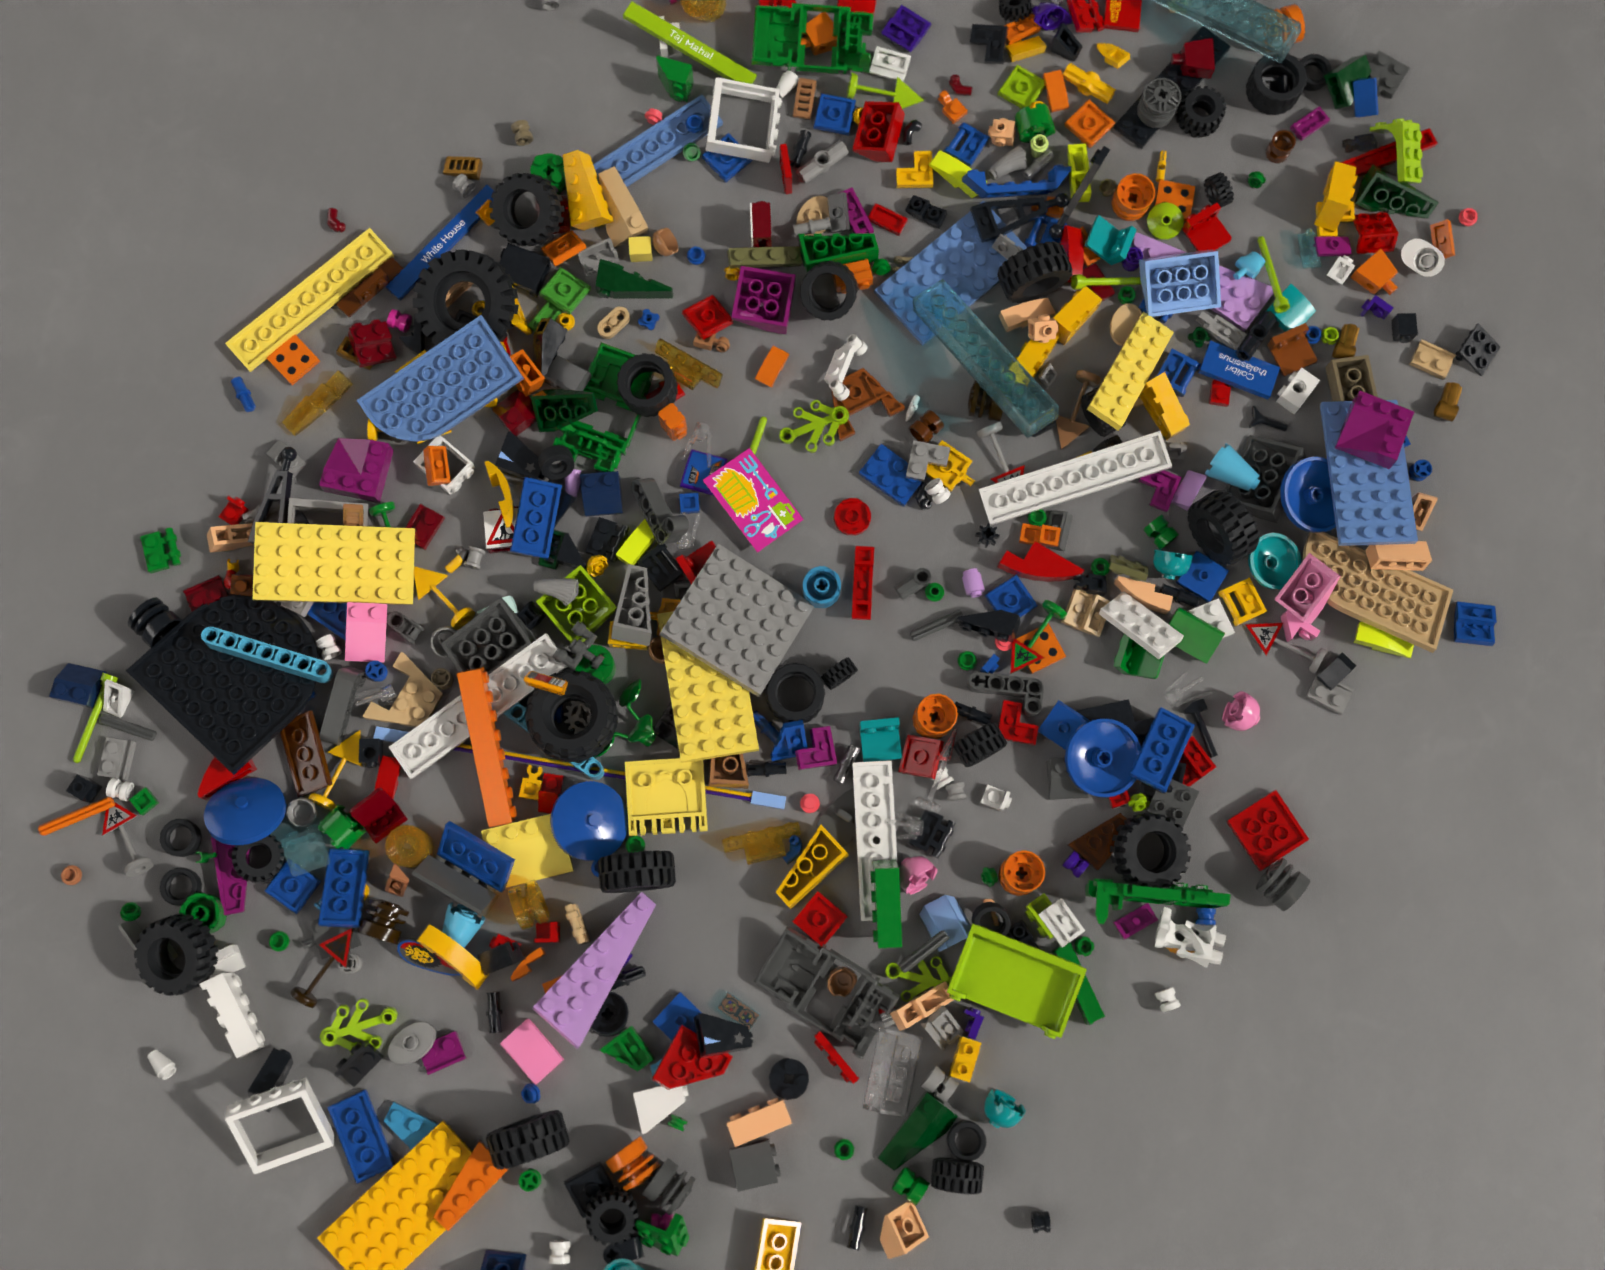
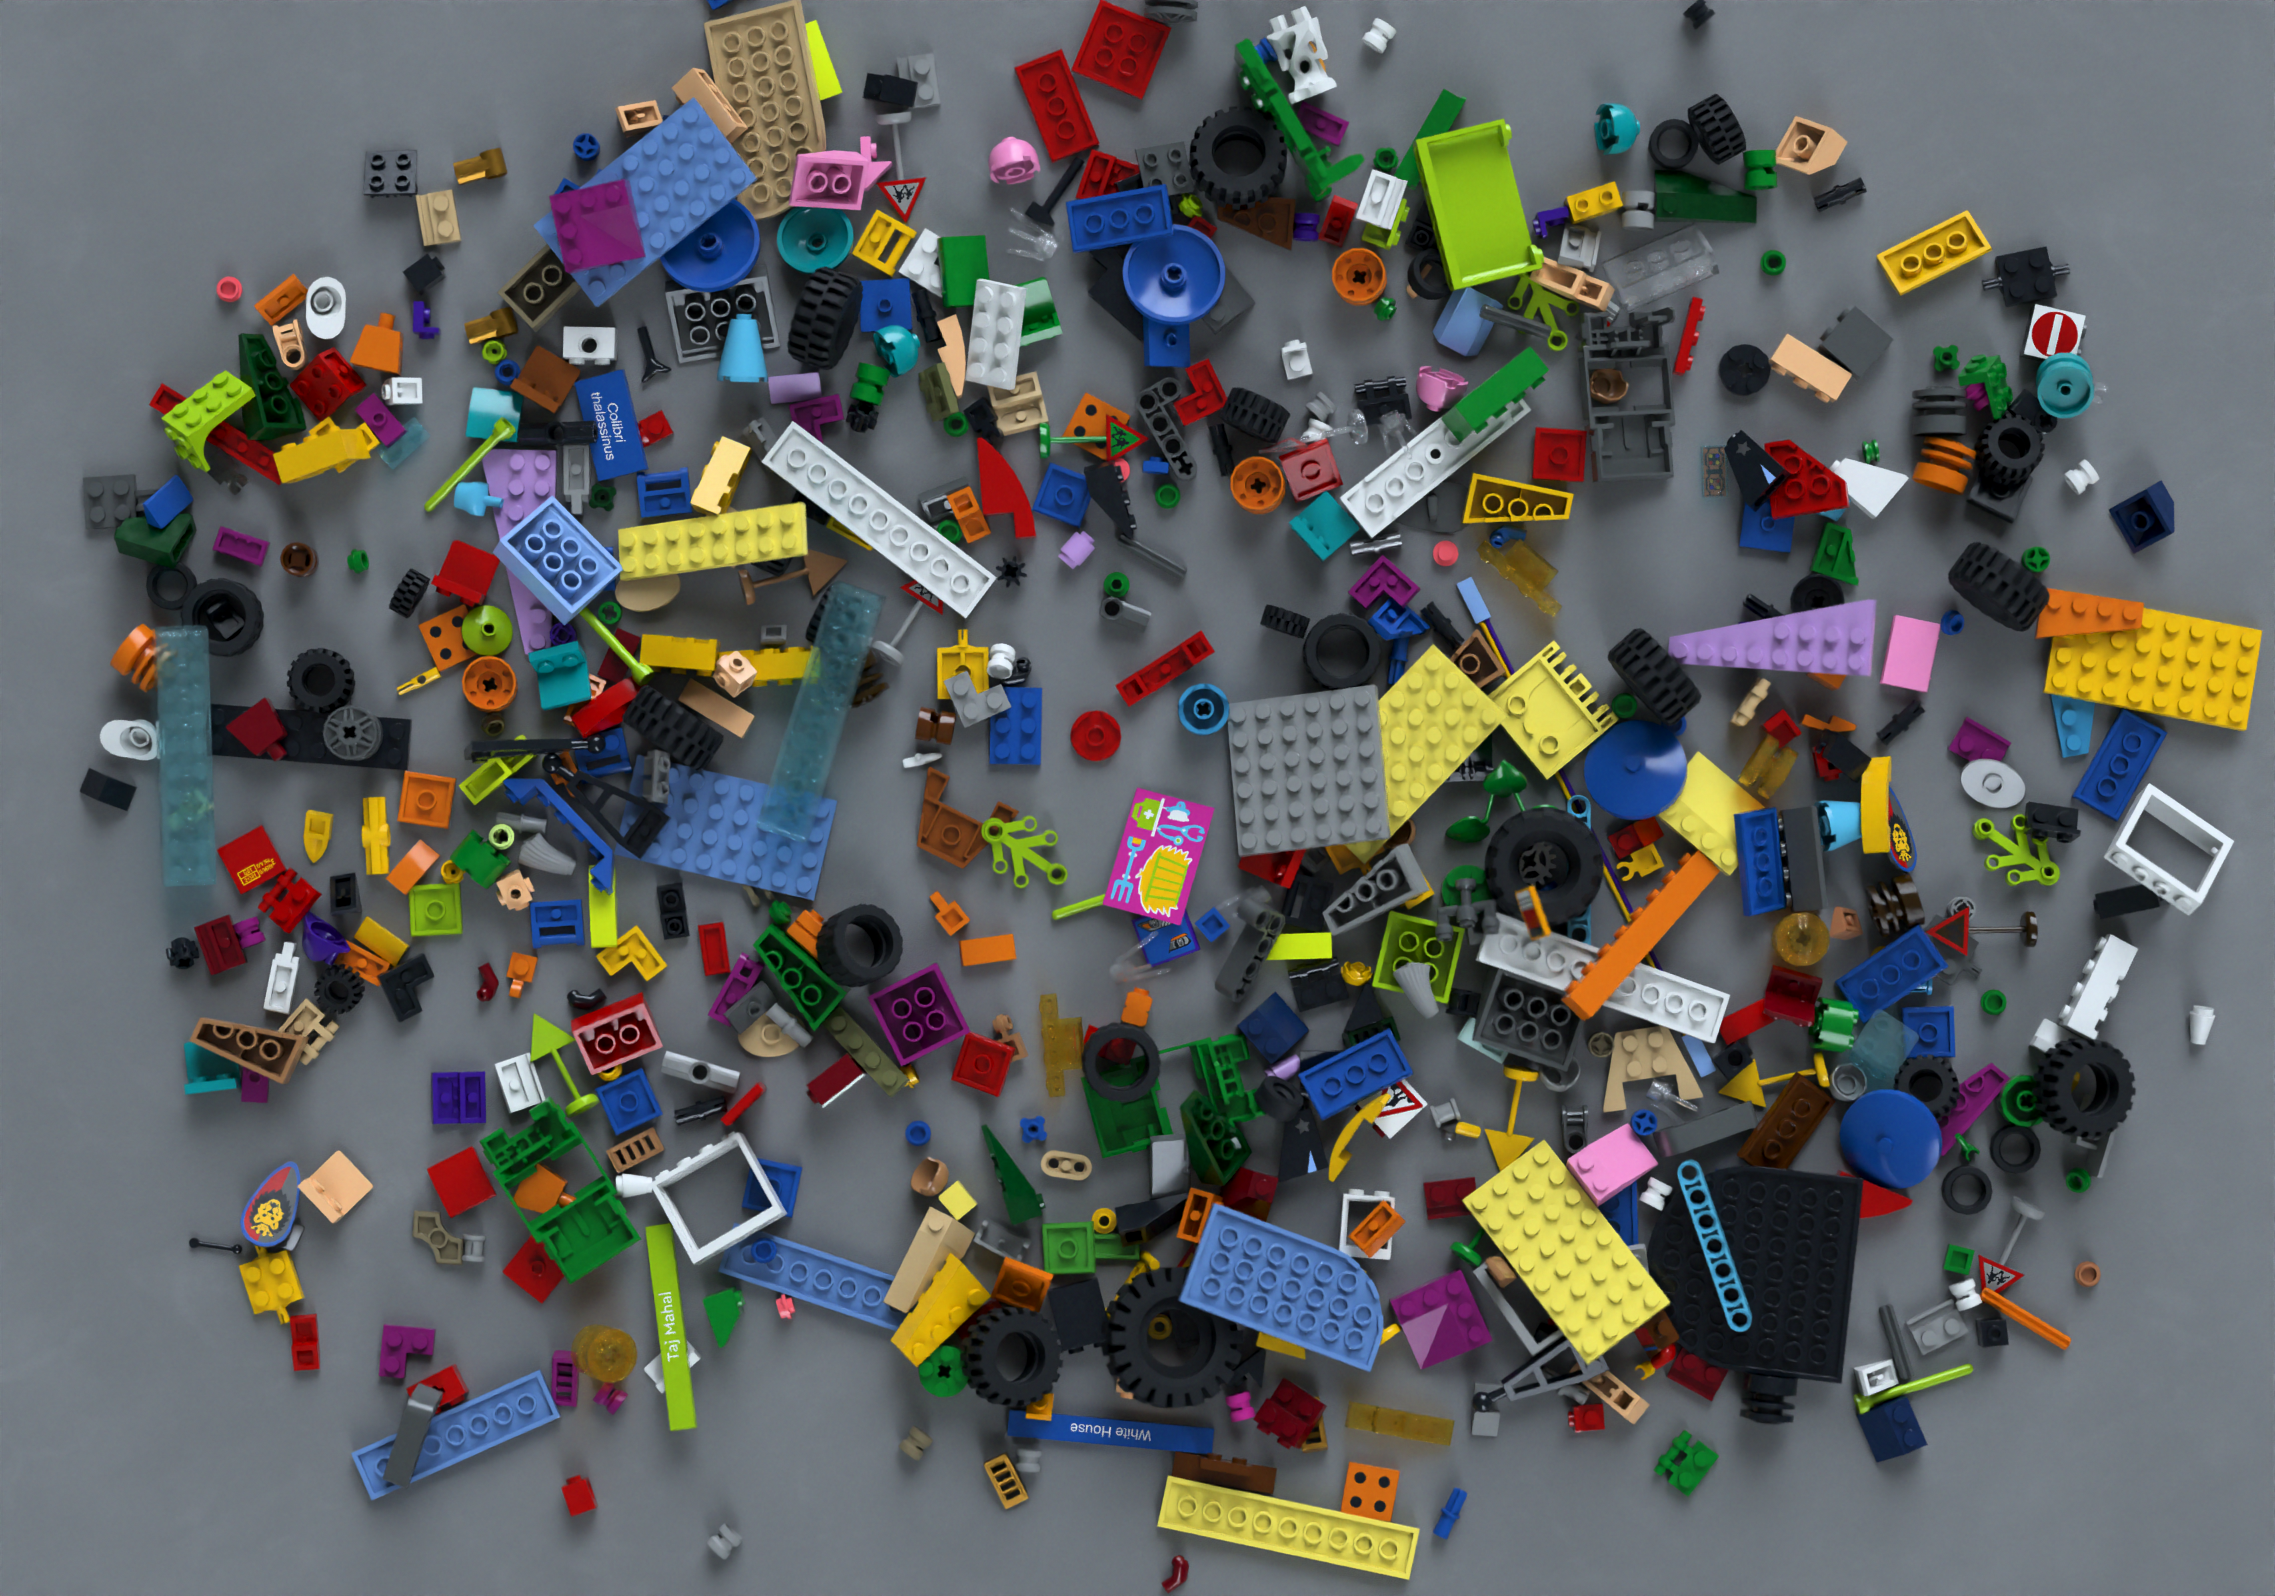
camera: 120 degrees left, 10 degrees up
green plate [683,143,701,161] -> none
white plate [824,334,867,401] -> none
none -> light nougat piece [272,319,309,371]
none -> black gear [846,401,879,433]
none -> orange plate [929,890,970,936]
none -> red tile [1014,49,1100,163]
none -> red slope [1318,195,1358,248]
none -> green plate [1933,345,1960,371]

